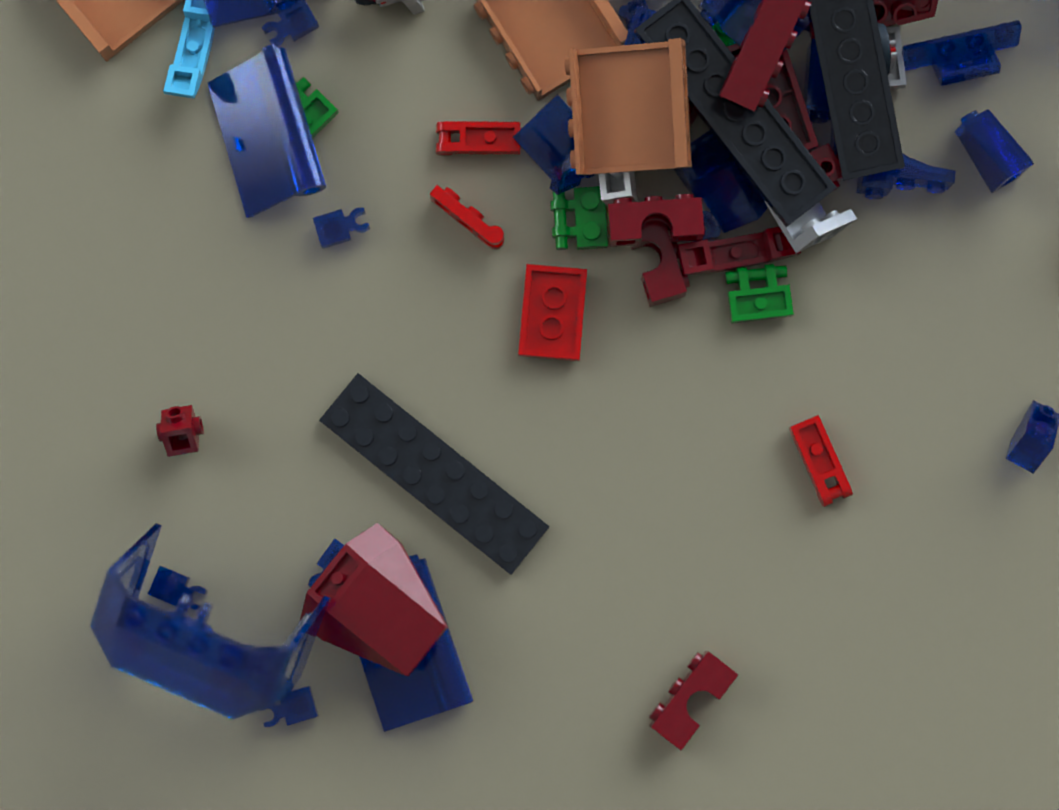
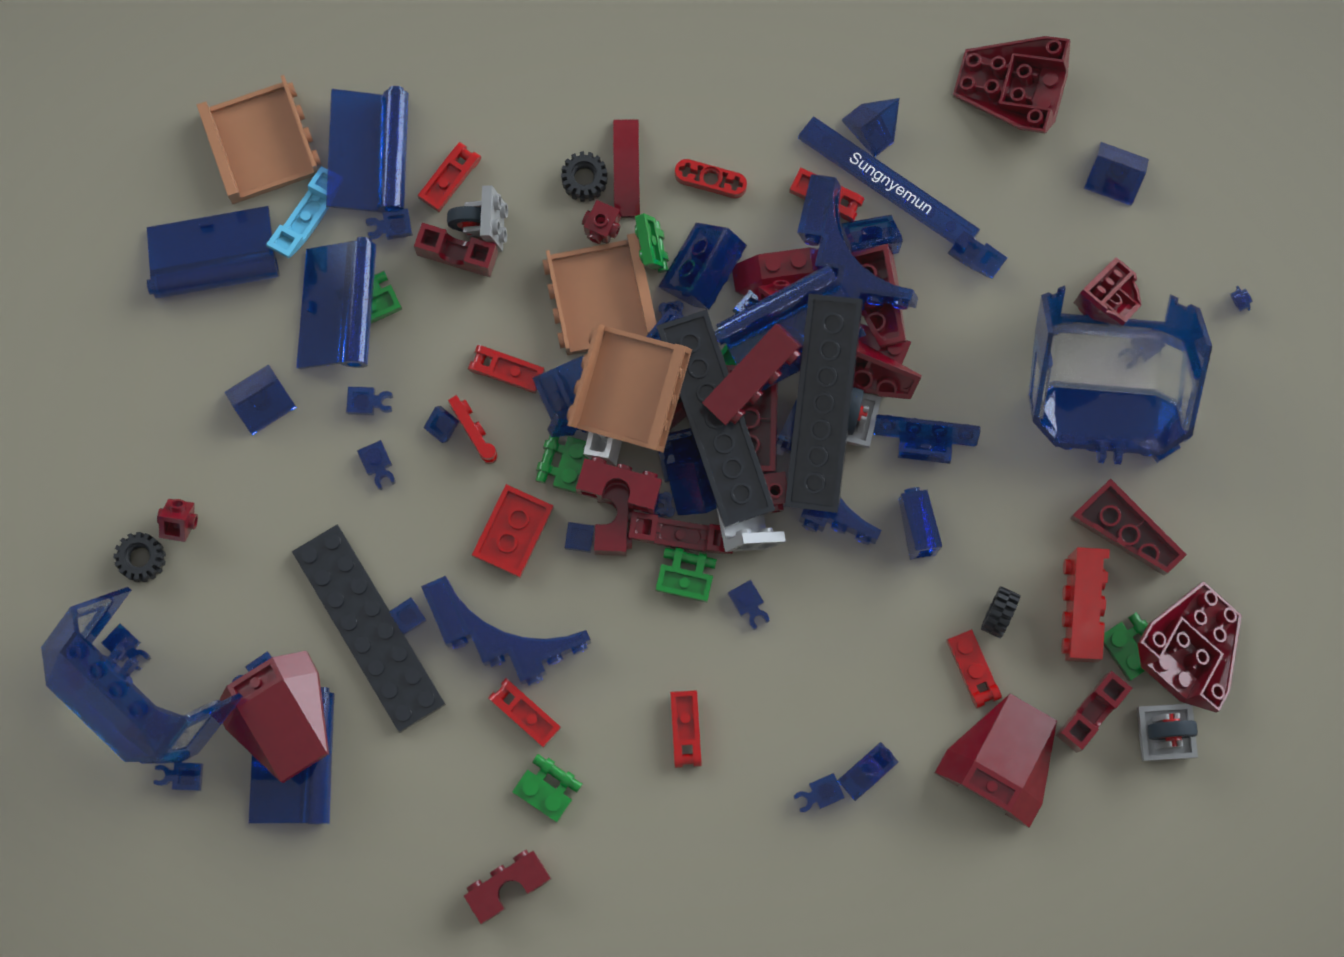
camera: 15 degrees right, 5 degrees down
none -> black tyre [113,532,166,582]
none -> clear blue door [147,206,280,299]
none -> clear blue slope [224,364,297,435]
none -> clear blue plate [357,440,396,490]
none -> clear blue plate [389,597,427,635]
none -> dark red arch [414,223,498,277]
none -> clear blue arch [421,576,591,686]
none -> clear blue plate [423,406,460,443]
none -> red plate [488,678,561,748]
none -> green plate [512,754,583,823]
none -> clear blue tile [564,522,595,553]
none -> clear blue plate [728,579,770,630]
none -> clear blue plate [793,773,845,813]

